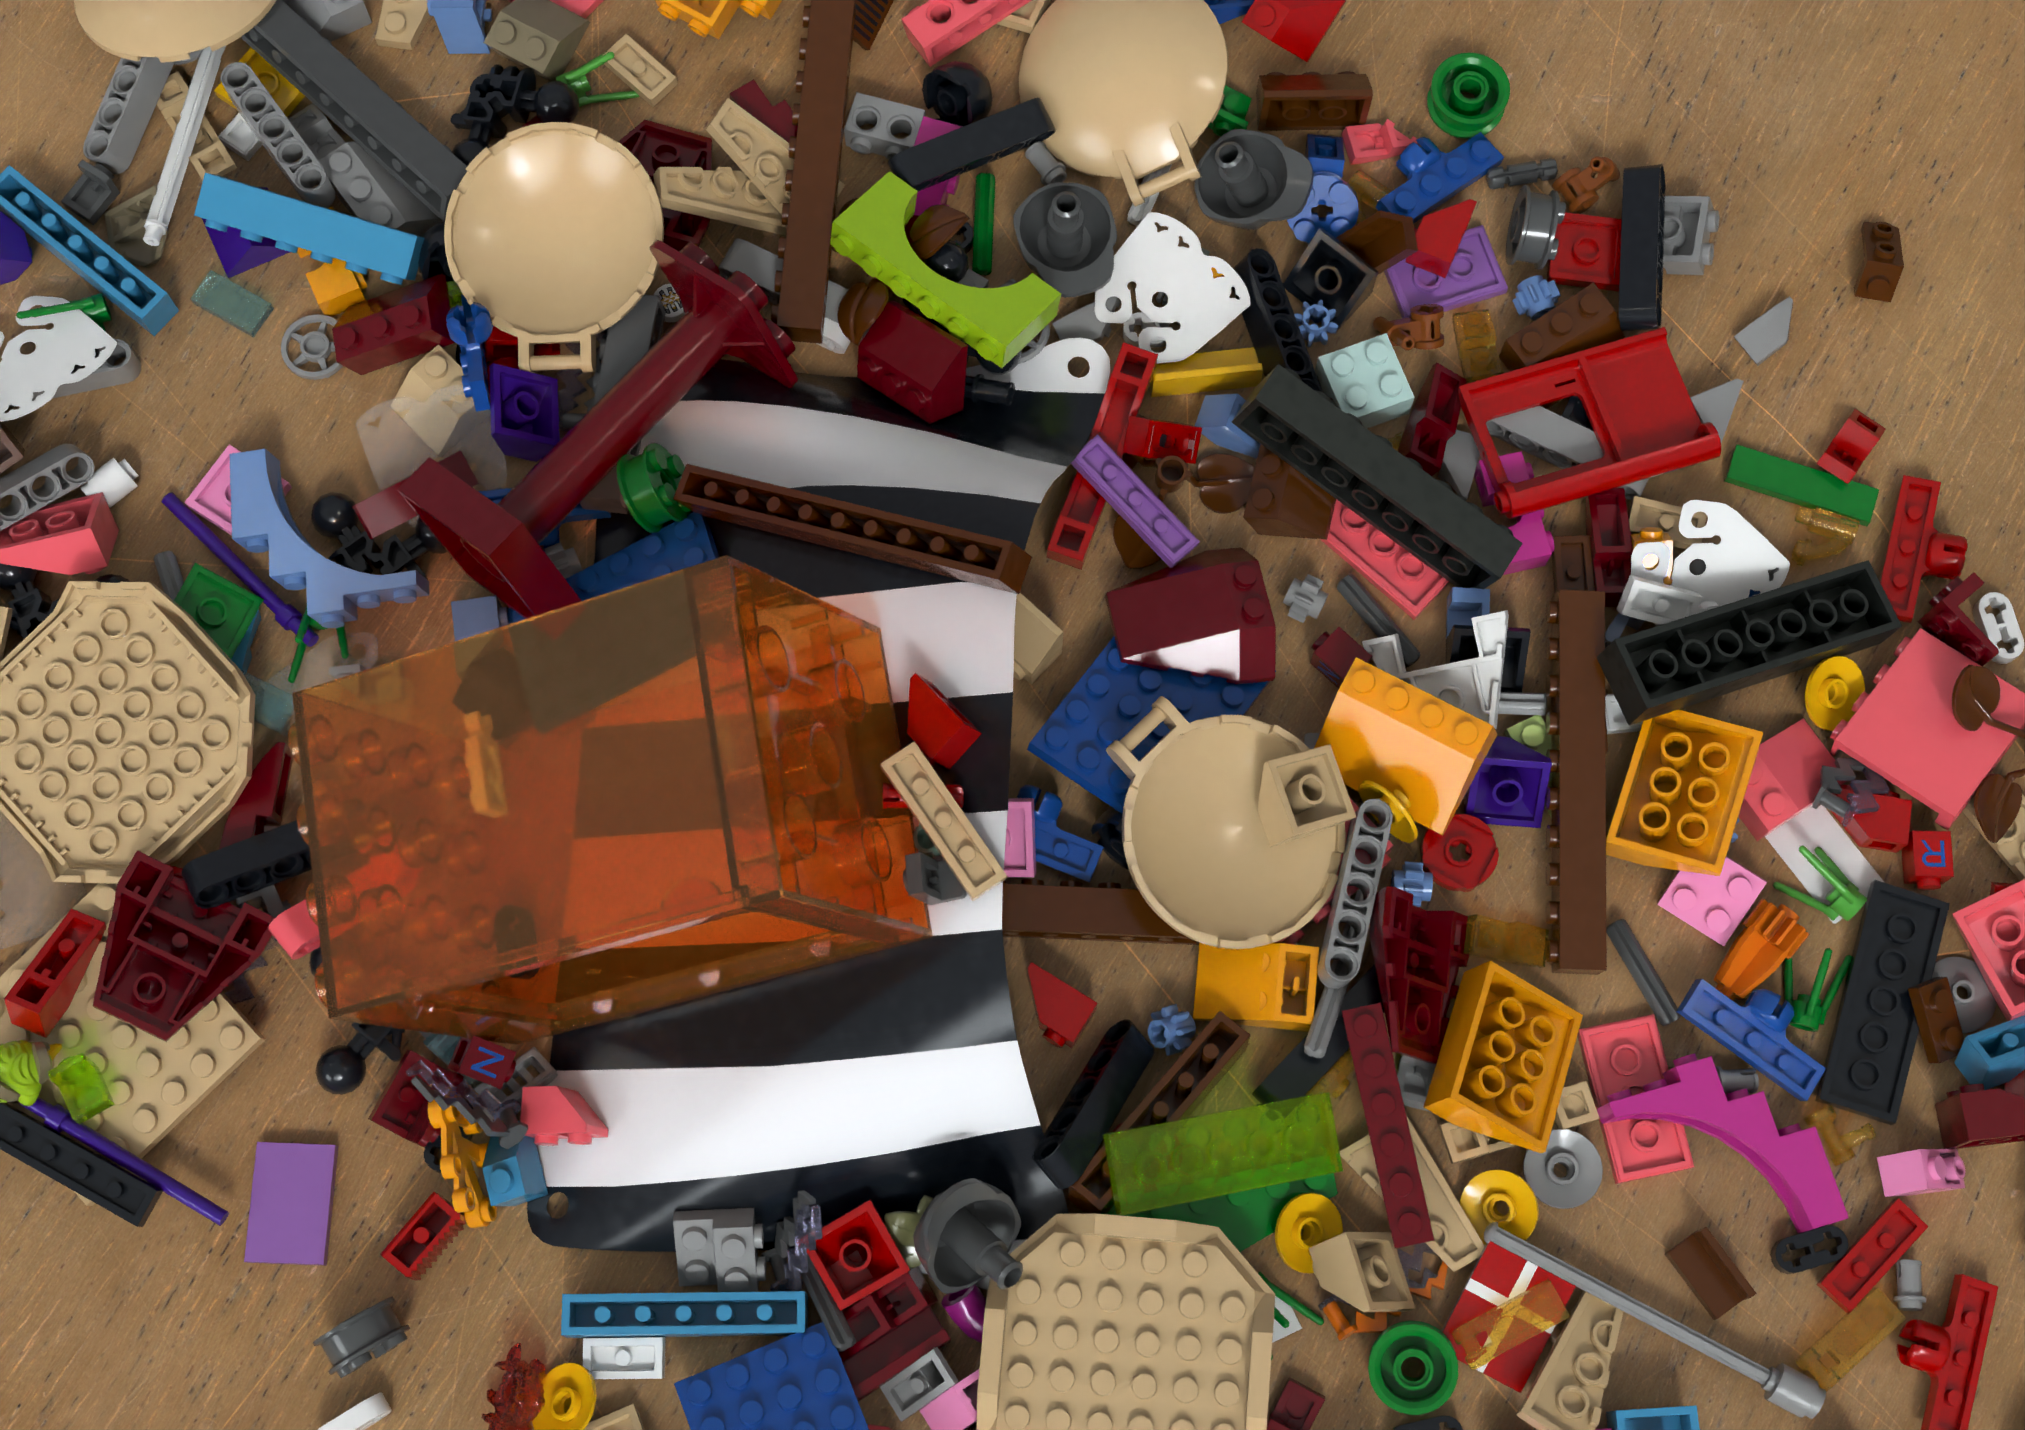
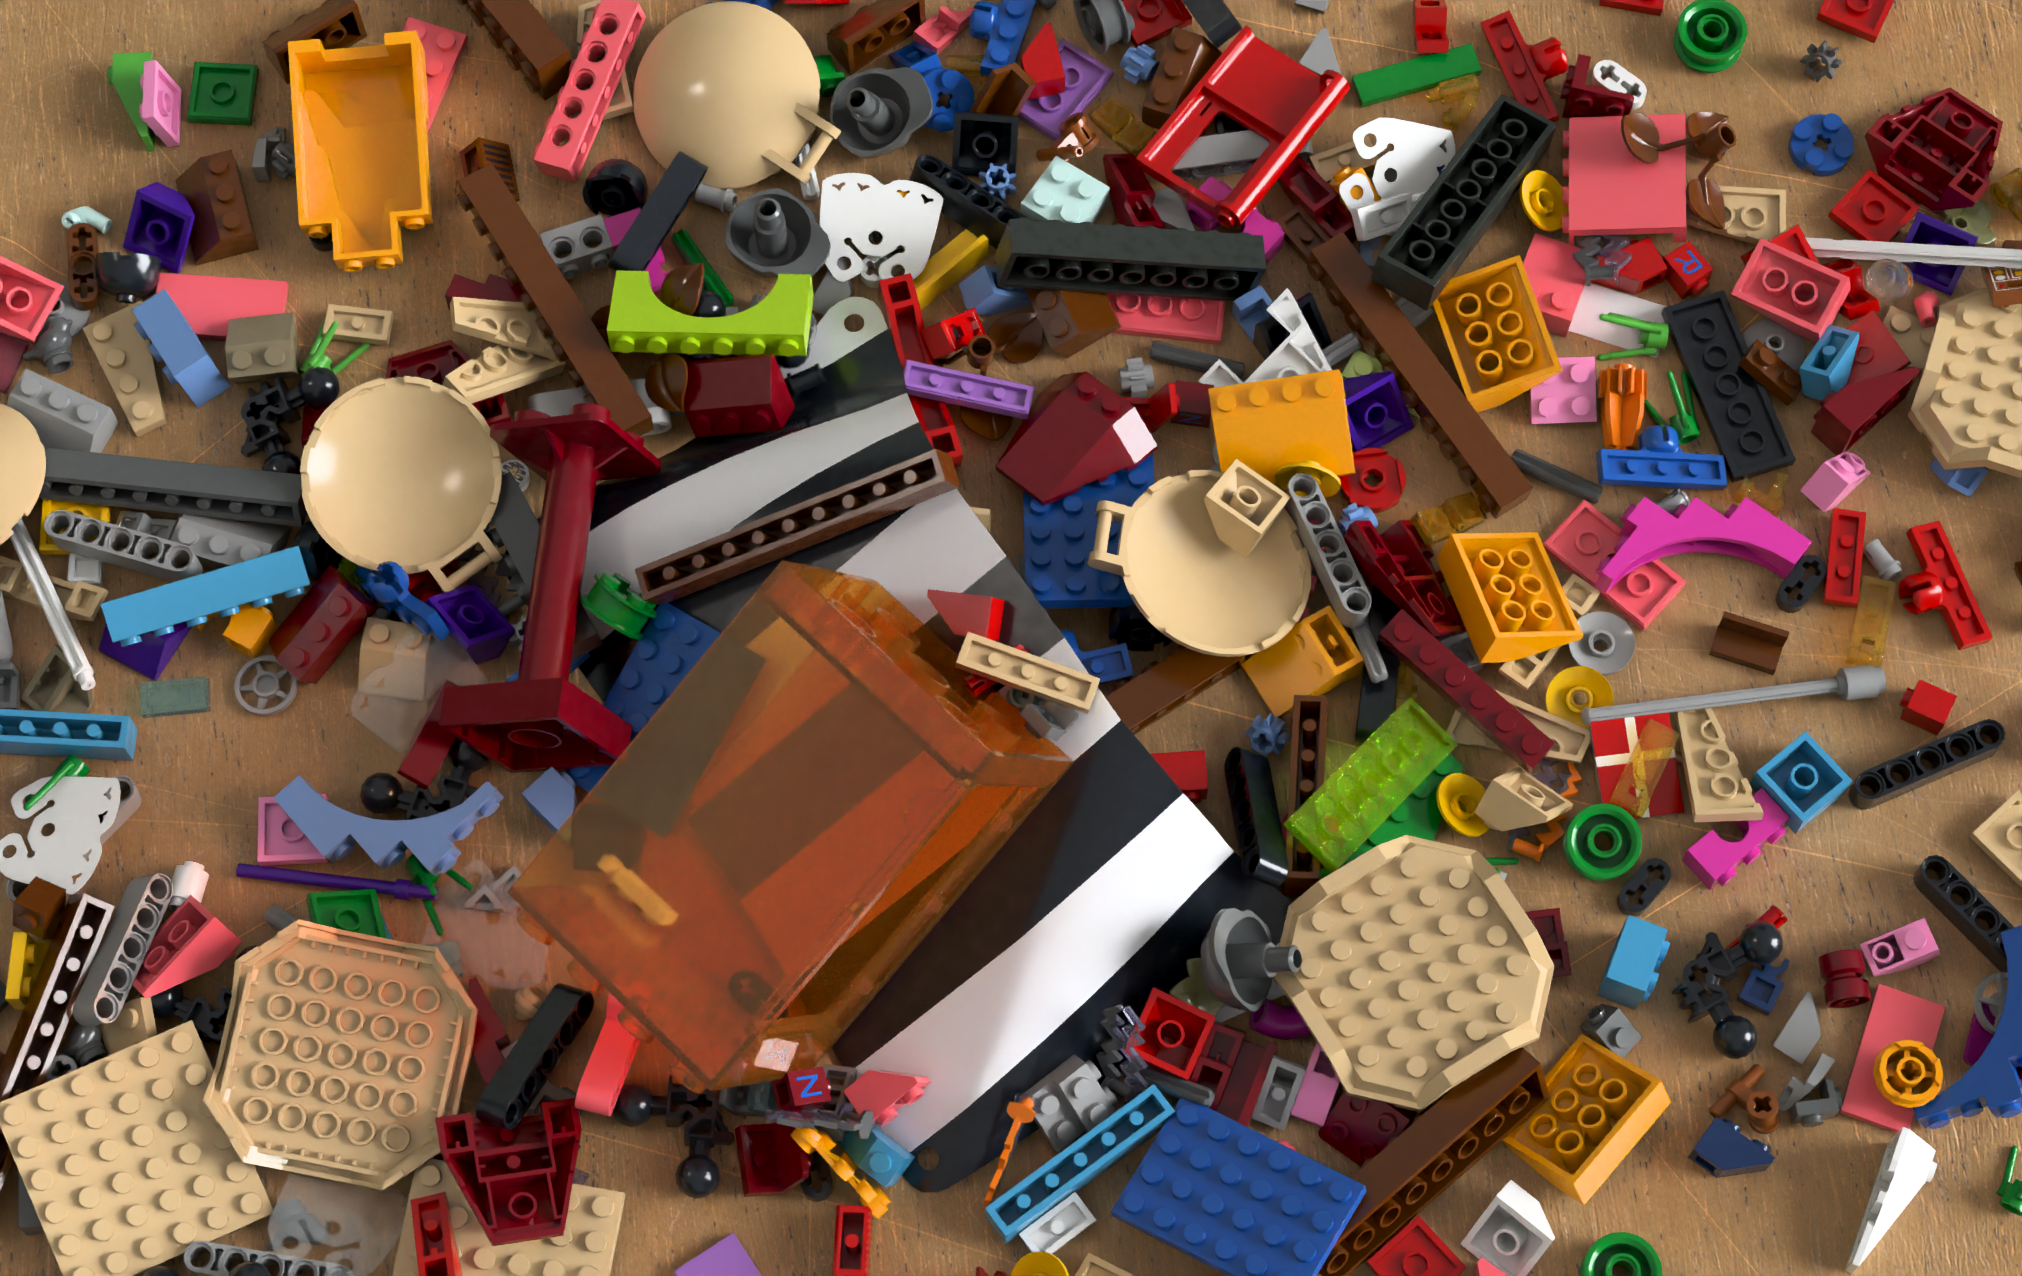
camera: 35 degrees left, 5 degrees down
none -> orange piece [983,1093,1042,1210]
none -> red bracket [1122,383,1180,433]

